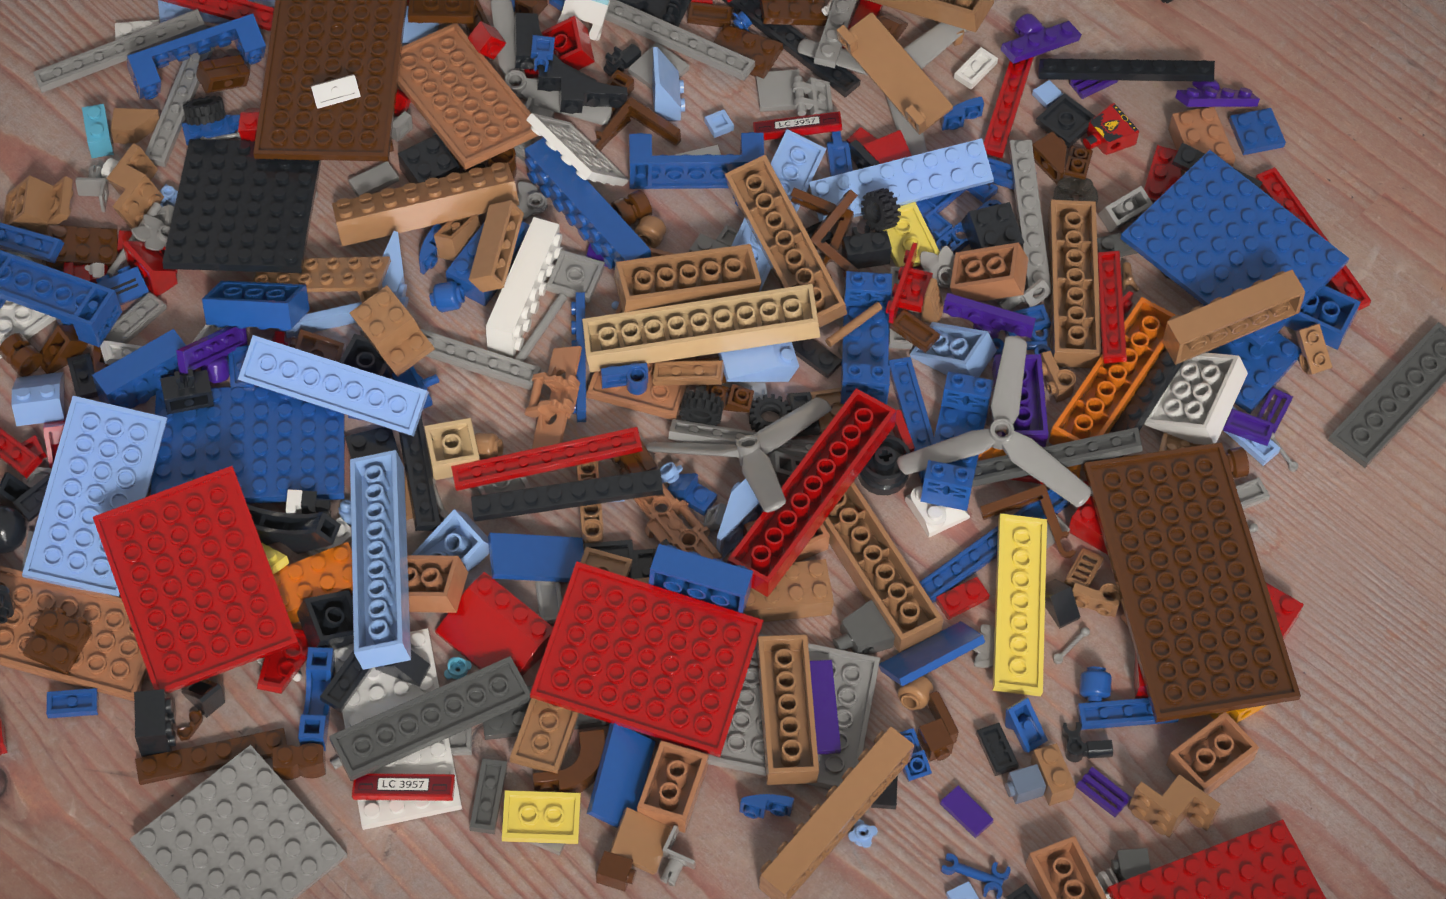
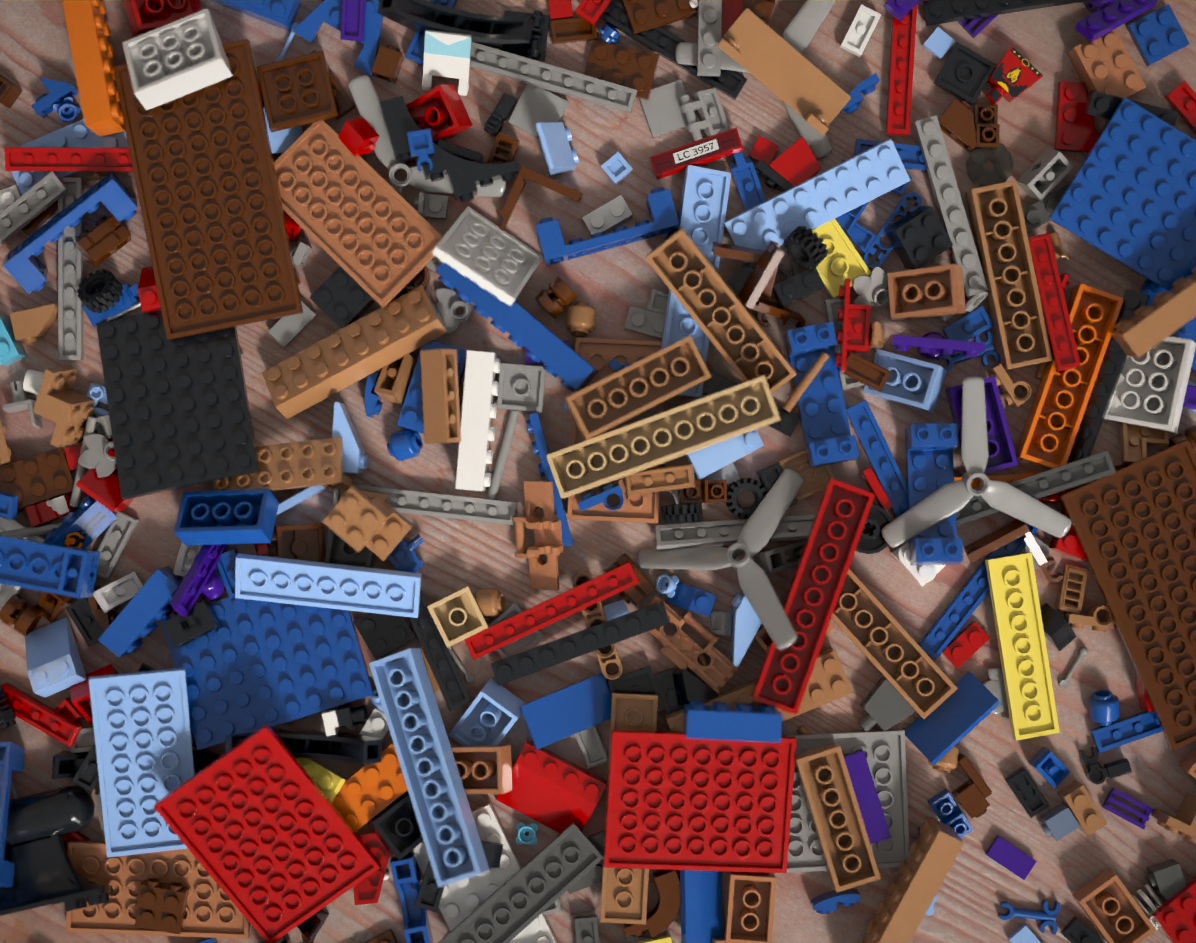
camera: 10 degrees left, 30 degrees up
white plate [311,74,361,109] -> none

